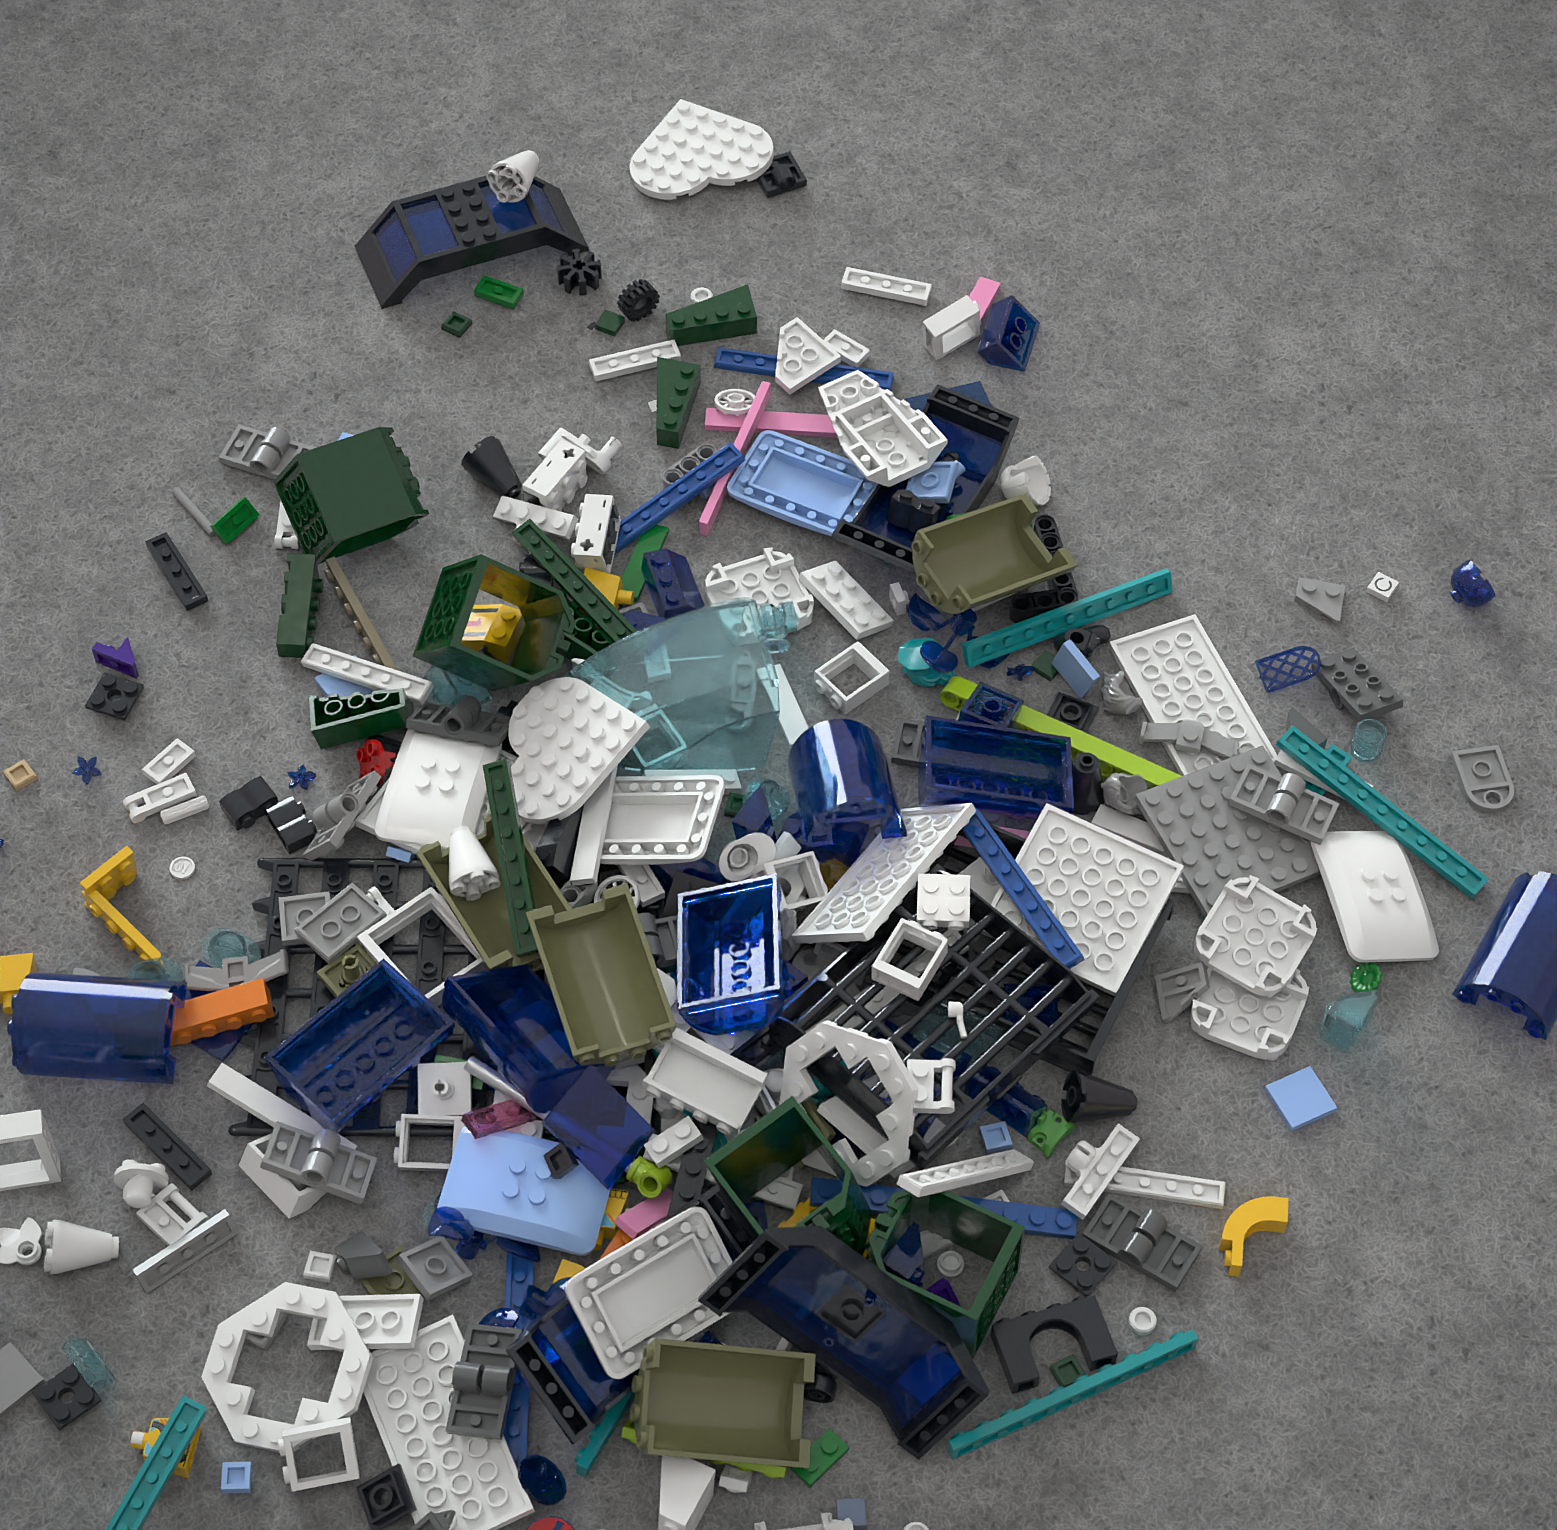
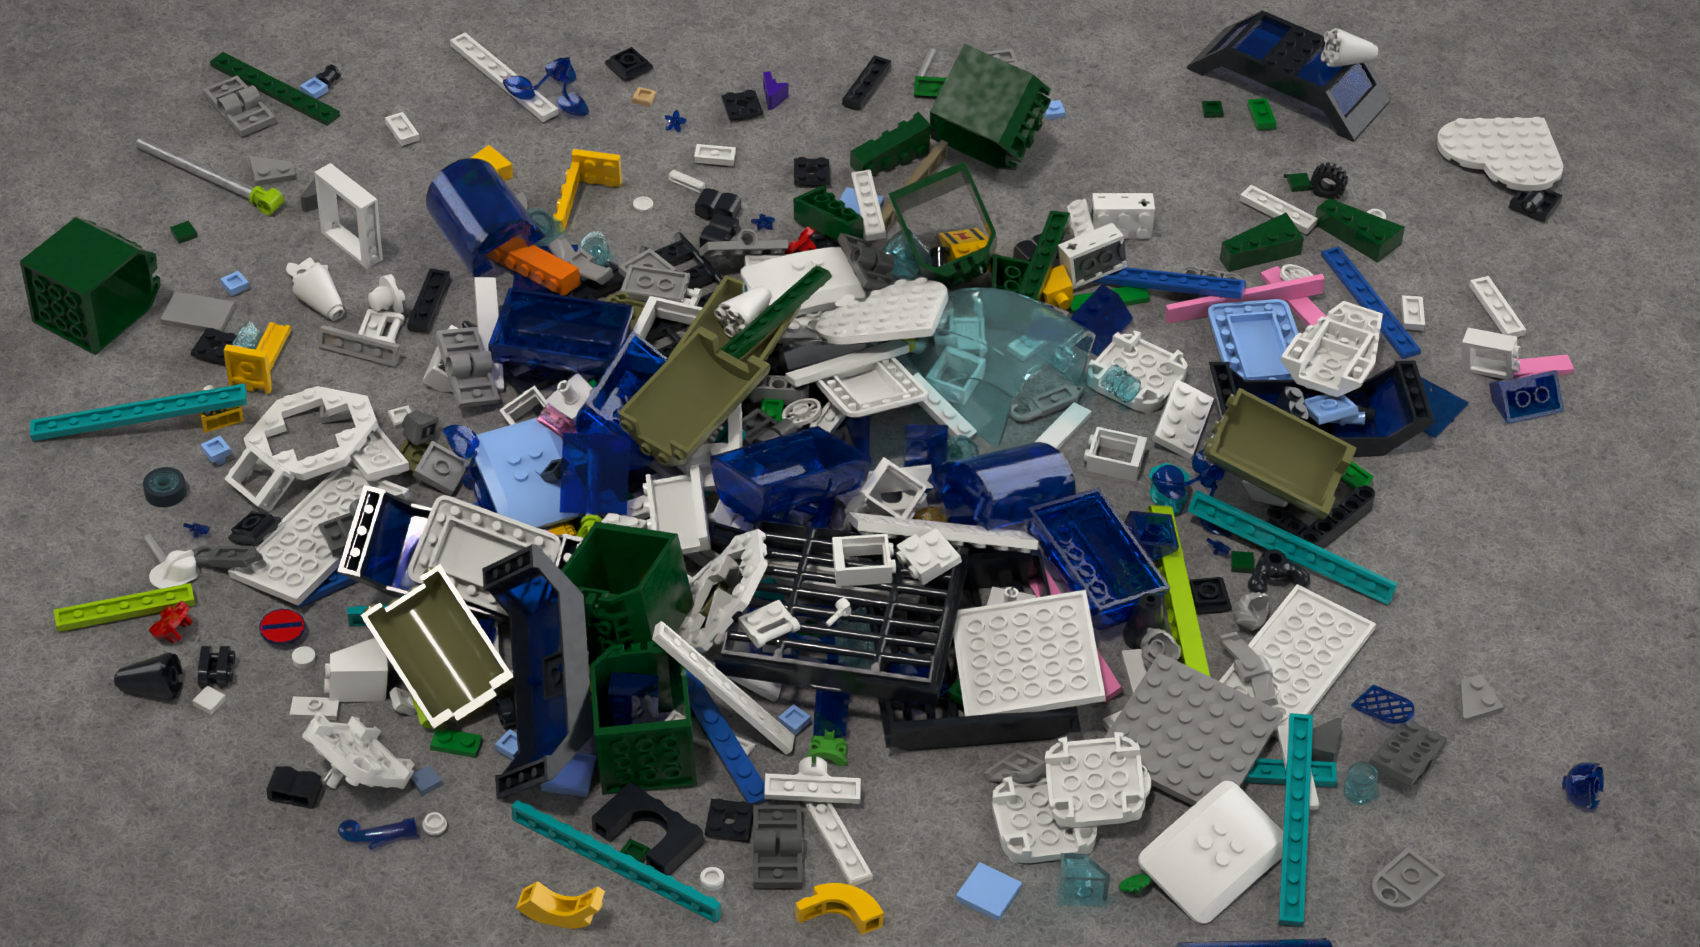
camera: 55 degrees right, 10 degrees down
white plate [123,773,197,824] -> none
black cone [461,436,522,499] -> none
clear blue piece [518,1455,567,1506] -> none
white piece [538,428,623,475] -> none
black gear [557,249,602,296] -> none
white piece [719,833,776,881] -> none
white plate [775,317,841,394] -> none
blue tile [961,808,1085,969] -> none
white hair [1000,456,1051,506] -> none
light blue tile [1051,639,1100,699] -> none
black cone [1061,1070,1137,1123] -> none
light grey plate [1228,763,1339,845] -> none
white tile [1366,572,1399,602] -> none
none -> yellow bracket [224,322,292,394]
none -> light blue plate [495,729,518,760]
none -> yellow arch [516,881,605,929]
none -> black piece [794,157,830,186]

